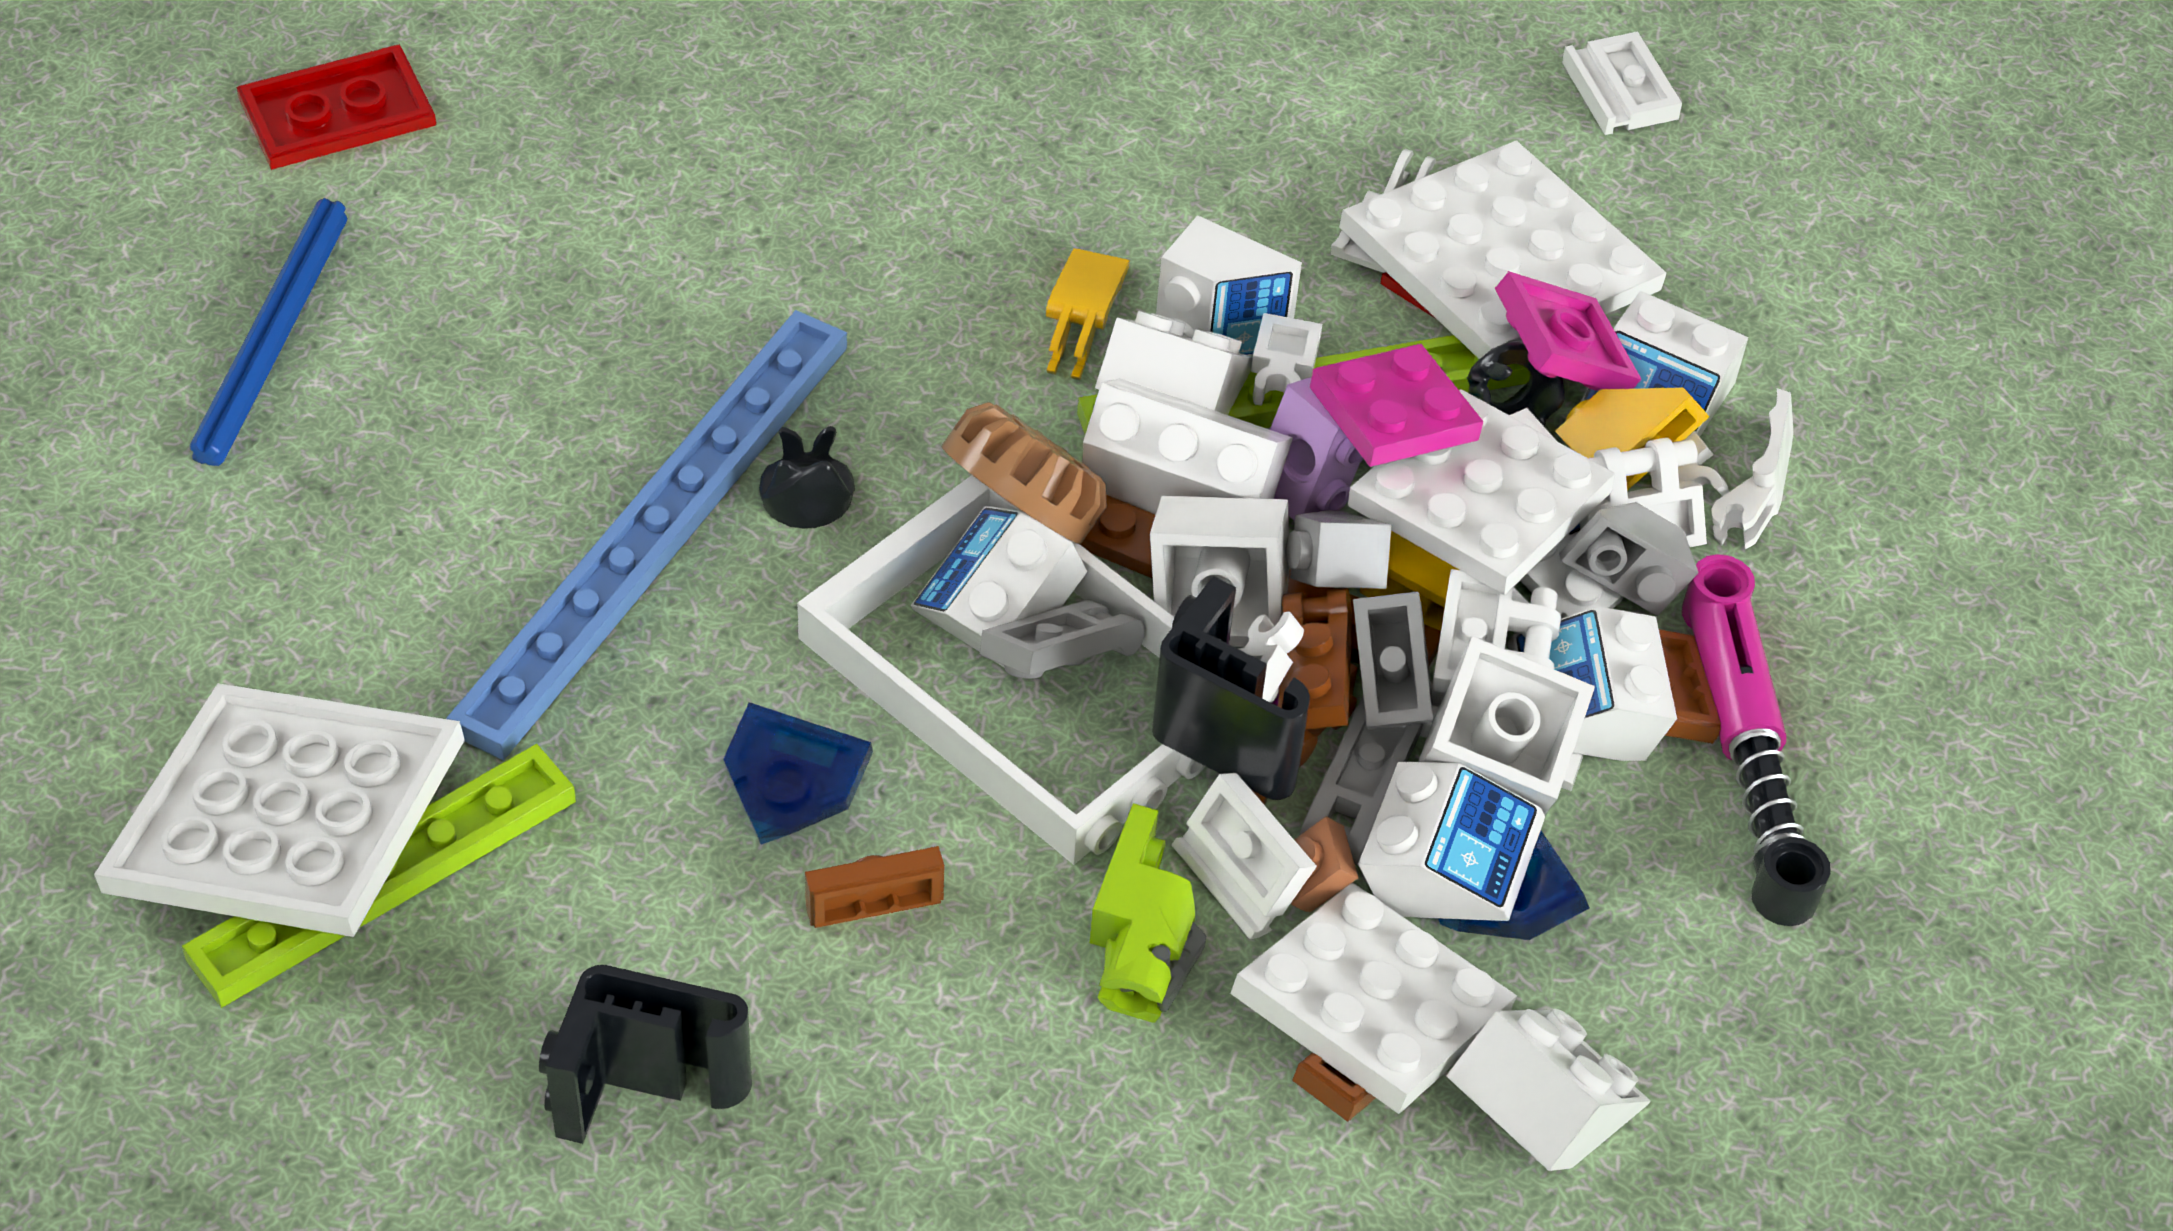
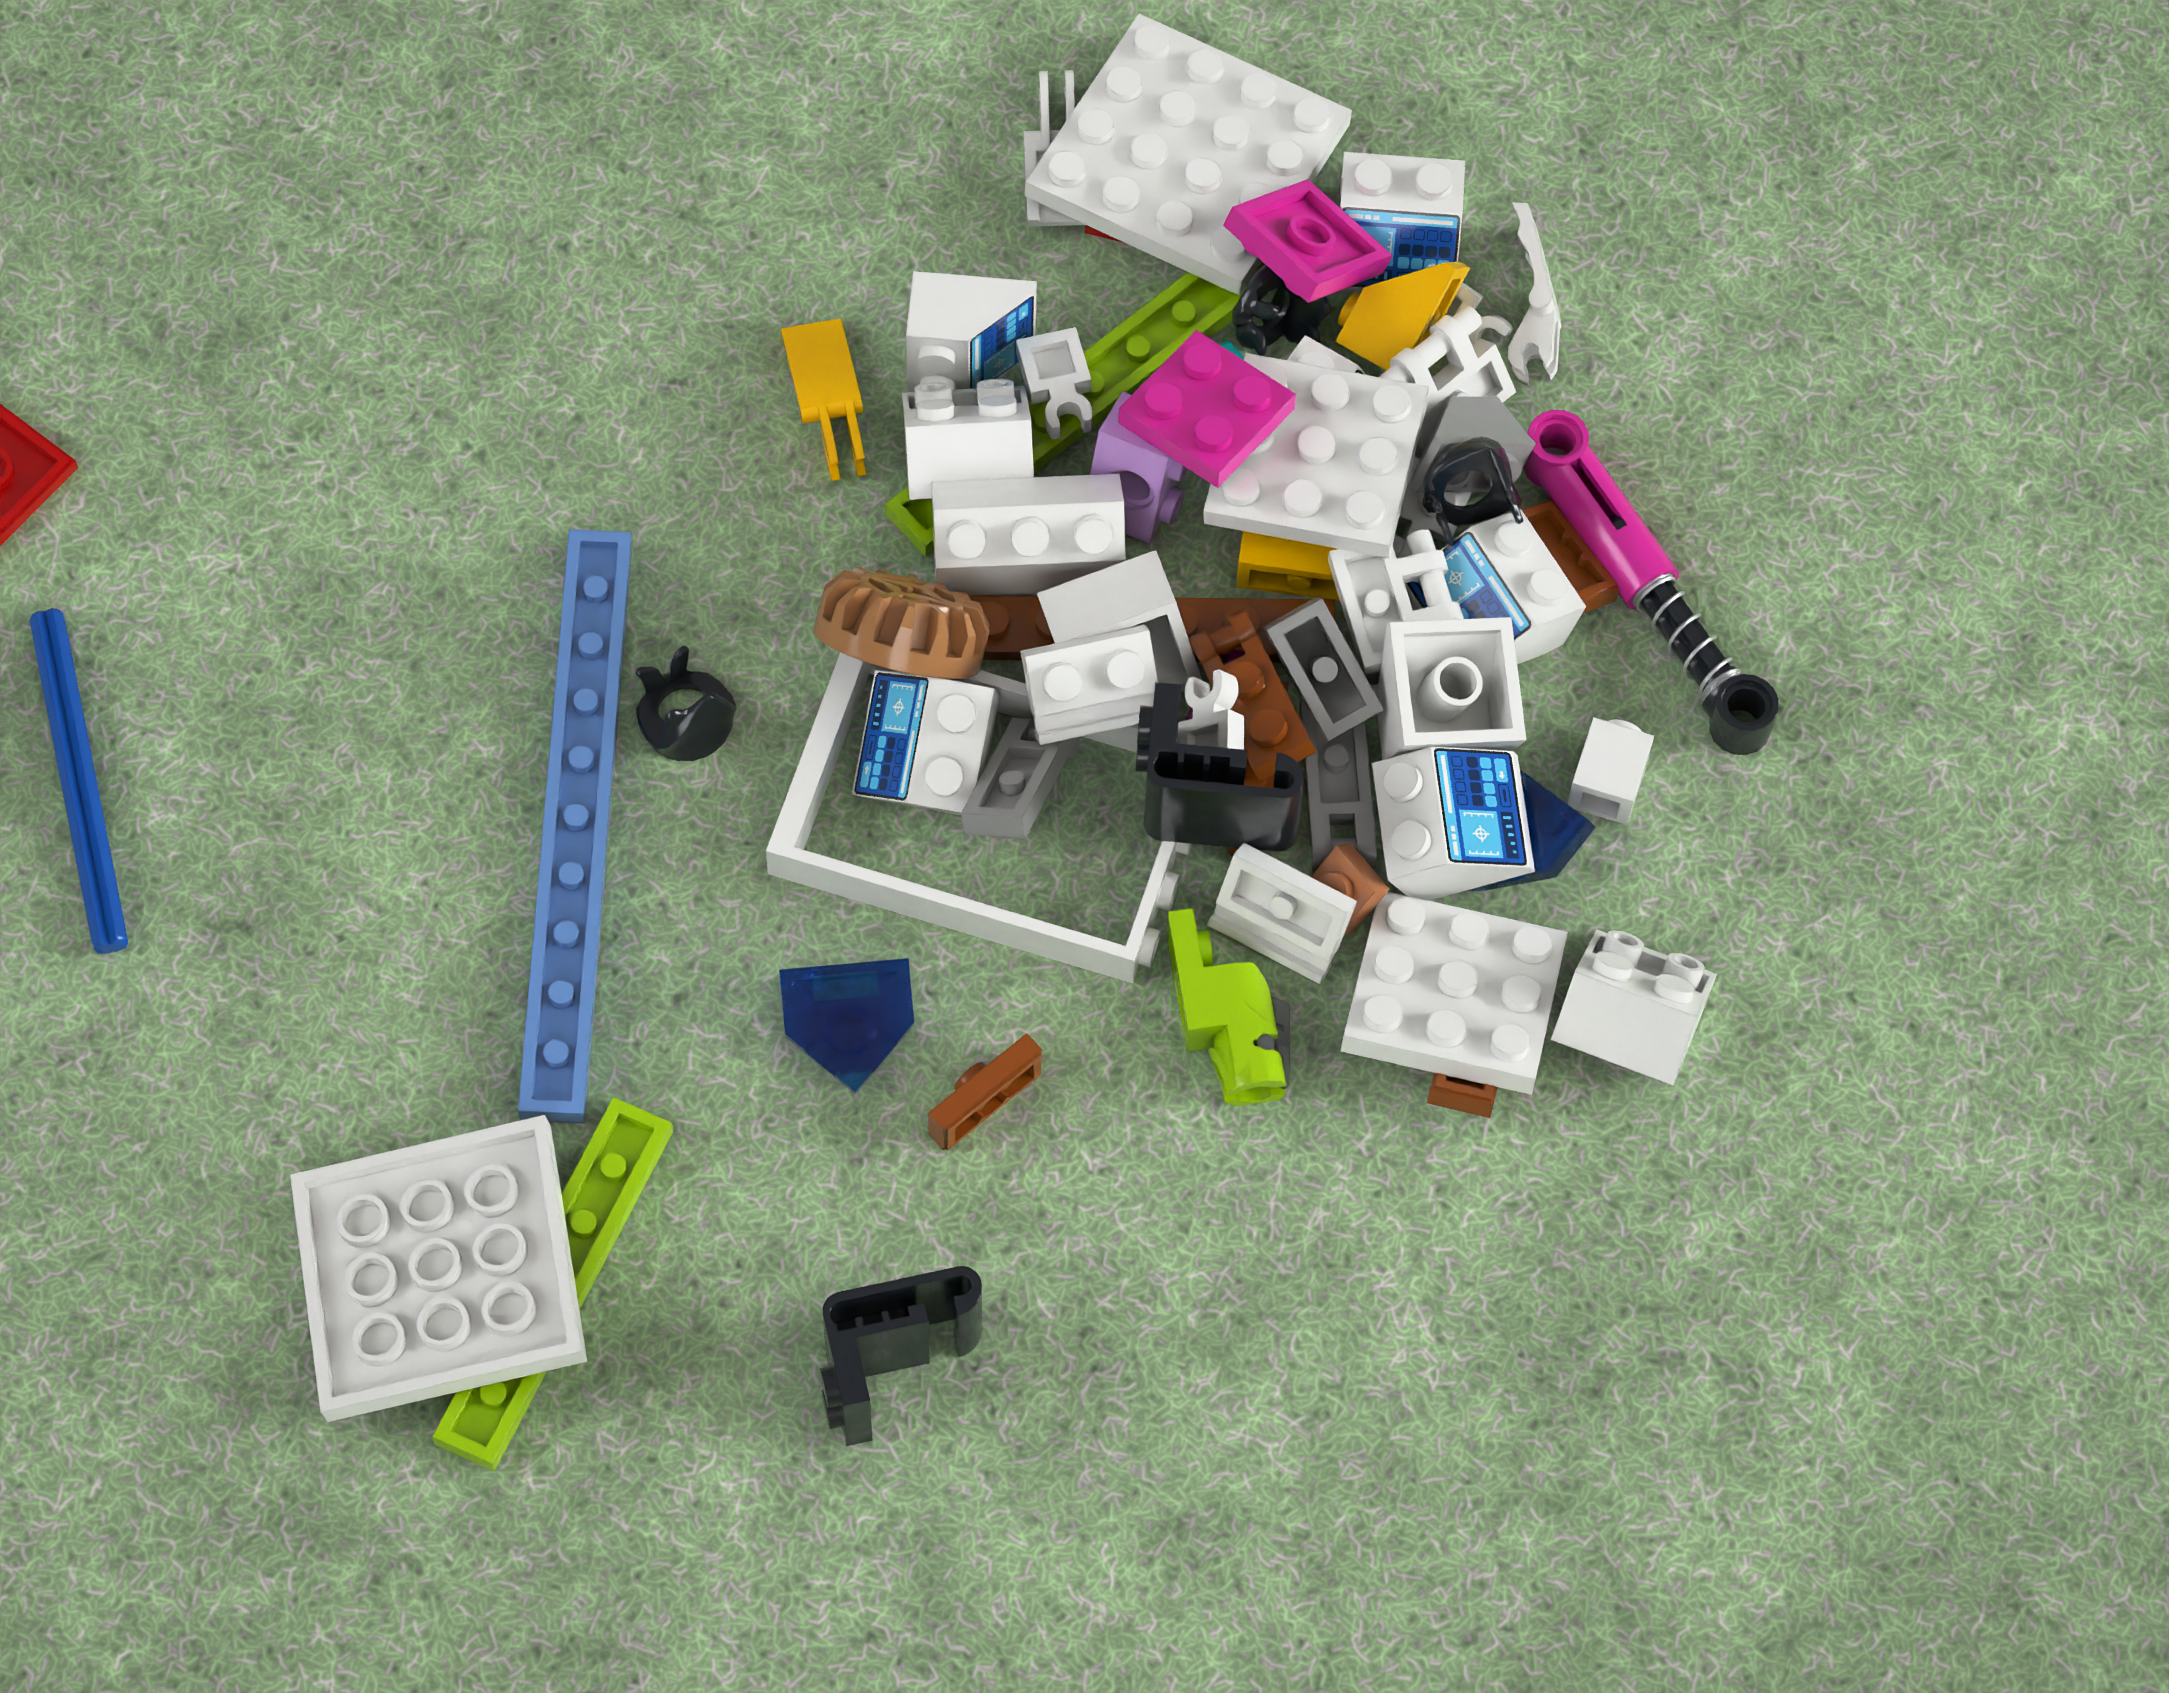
camera: 25 degrees left, 15 degrees up
slope [1286,510,1392,589] -> none
none -> white plate [1020,625,1158,745]
none -> black piece [1422,436,1524,545]
none -> white brick [1567,717,1654,825]

